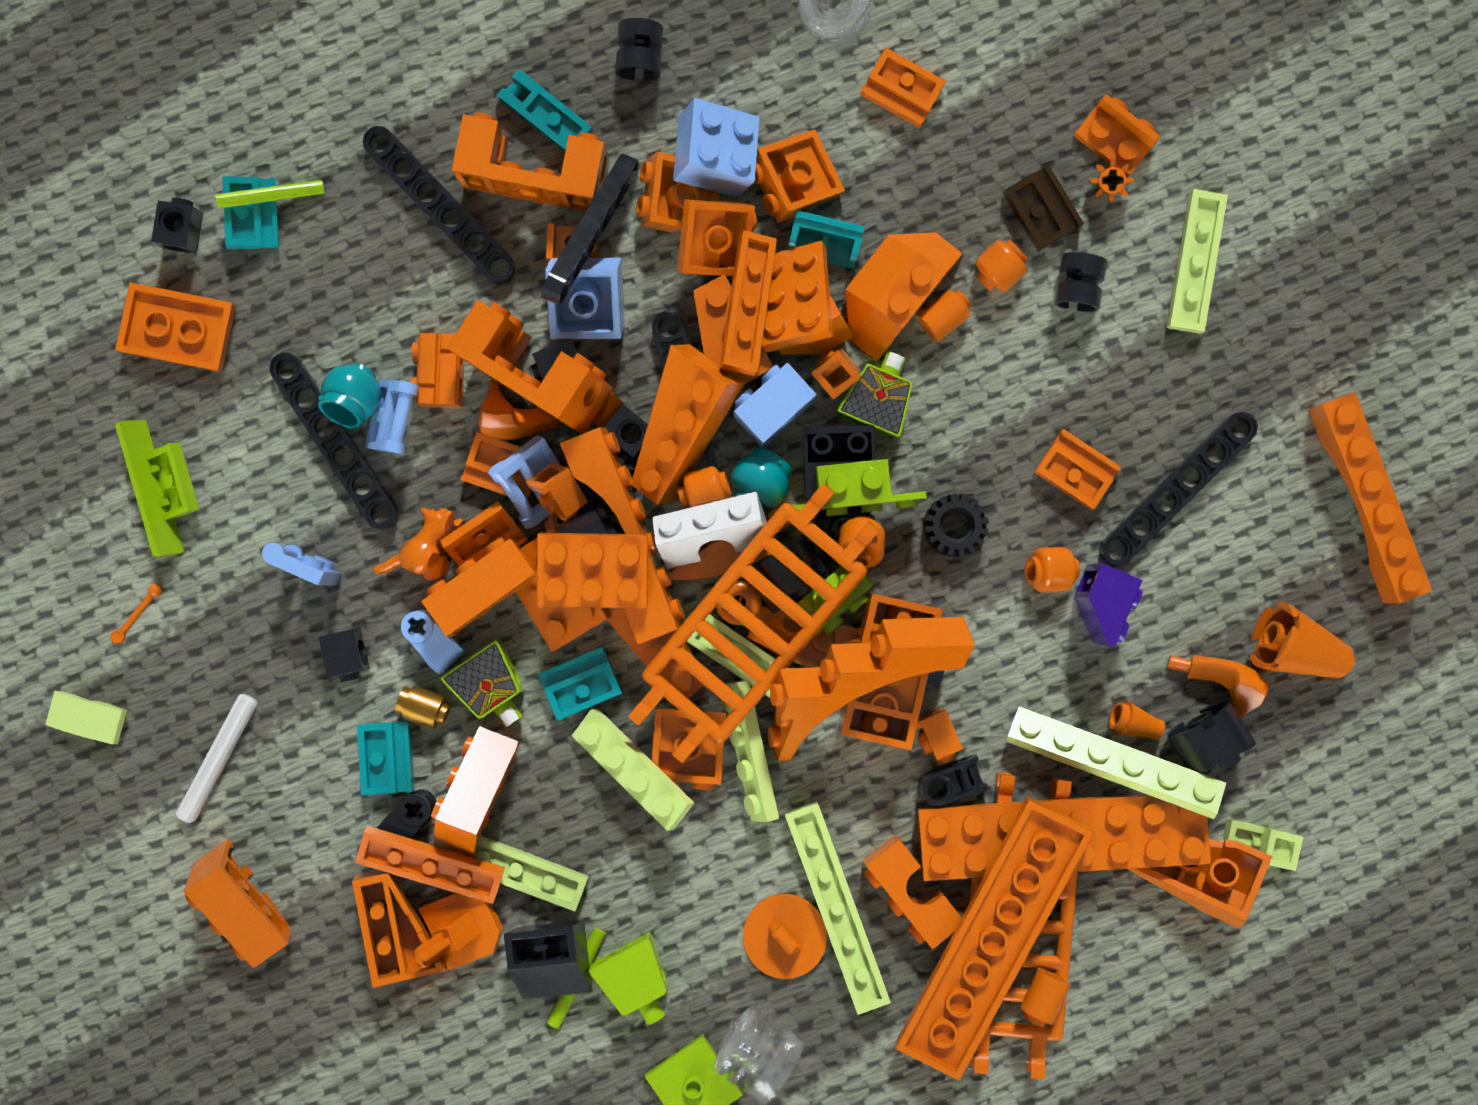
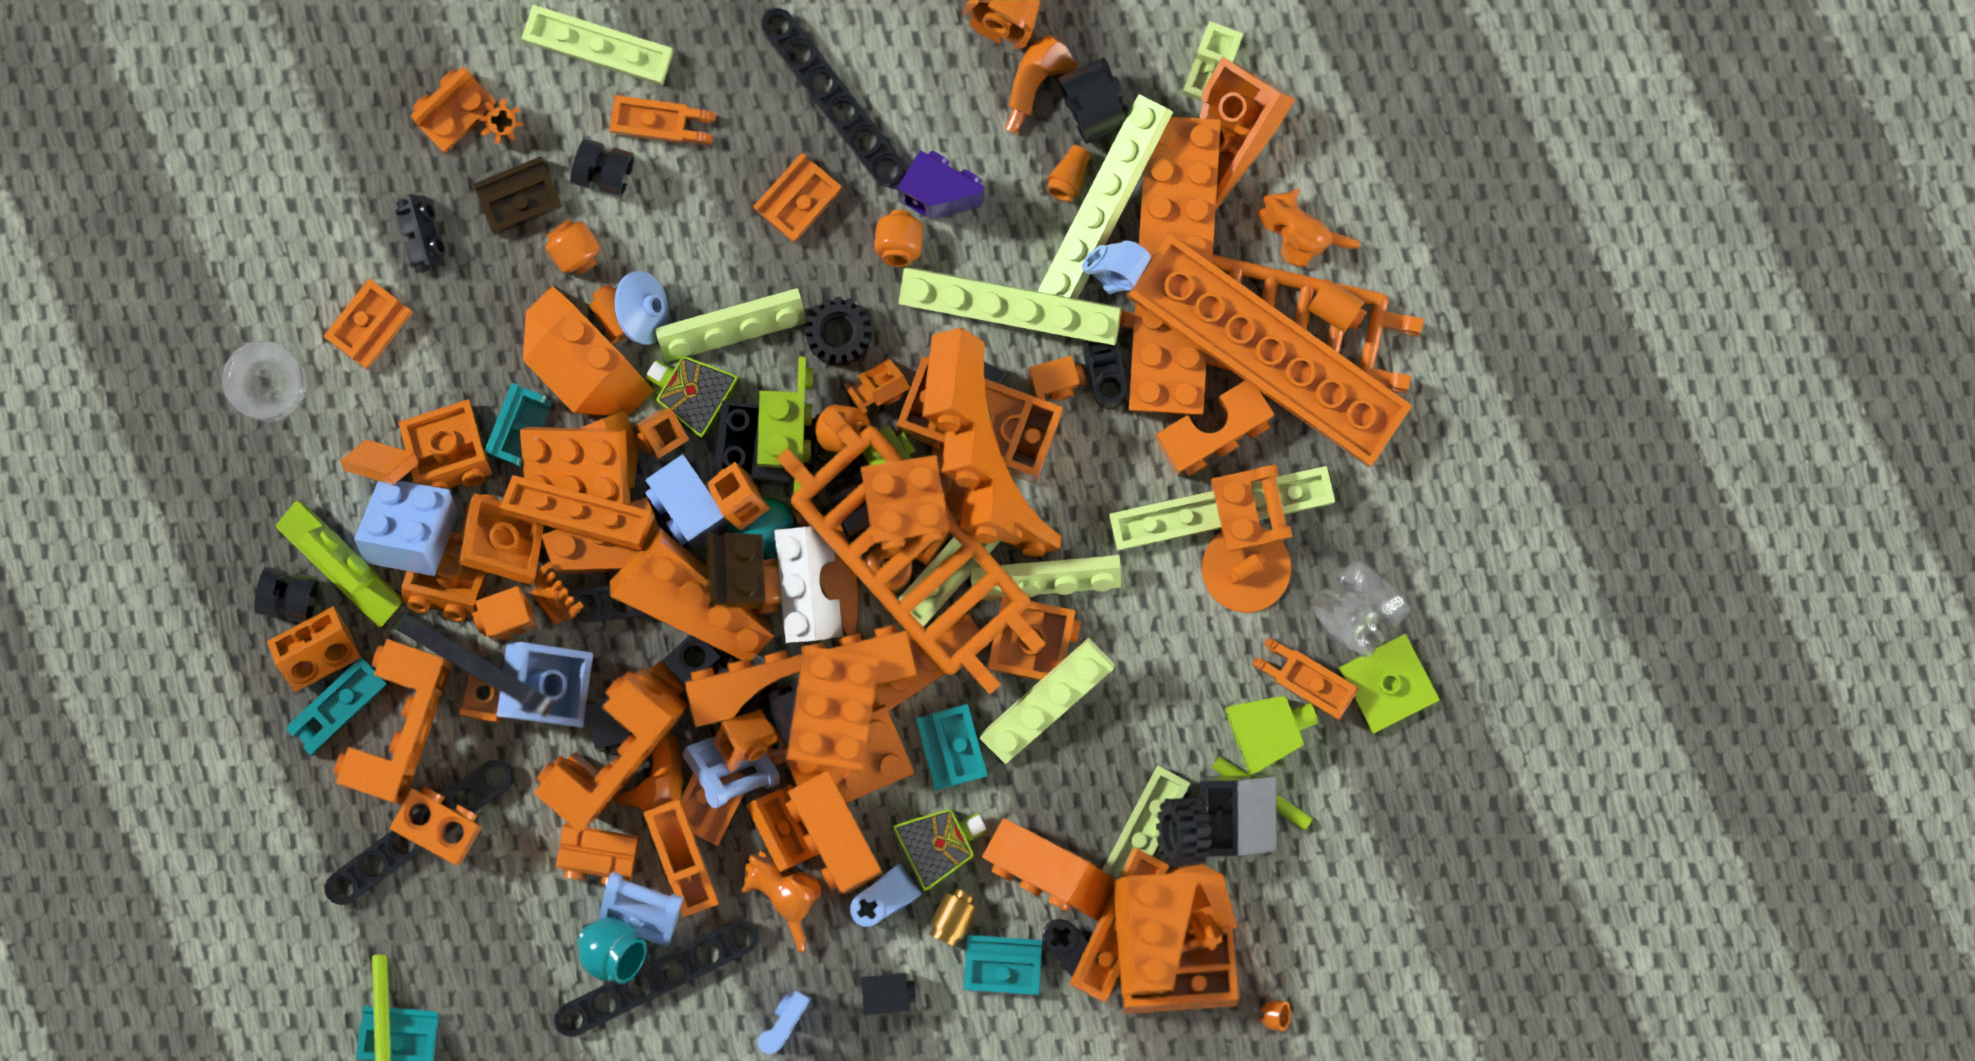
camera: 85 degrees left, 5 degrees down
none -> orange brick [267,606,361,693]
none -> lime bracket [276,500,404,627]
none -> orange tile [340,439,418,485]
none -> orange brick [389,787,482,866]
none -> black hinge [395,194,446,273]
none -> orange brick [472,586,538,643]
none -> orange piece [530,561,583,626]
none -> orange hinge [609,95,716,145]
none -> light blue dish [615,271,669,345]
none -> orange slope [643,799,719,918]
none -> yellowish green plate [655,288,807,363]
none -> orange brick [706,462,770,531]
none -> dark brown plate [706,532,765,609]
none -> orange plate [843,358,910,414]
none -> orange plate [861,455,949,549]
none -> yellowish green plate [898,267,1122,345]
none -> light blue piece [1082,241,1151,294]
none -> orange wedge [1113,872,1199,996]
none -> black tyre [1156,797,1212,867]
none -> orange plate [1210,465,1293,553]
none -> orange hinge [1251,637,1359,721]
none -> orange animal [1256,188,1361,267]
none -> orange hinge [1260,1000,1291,1031]

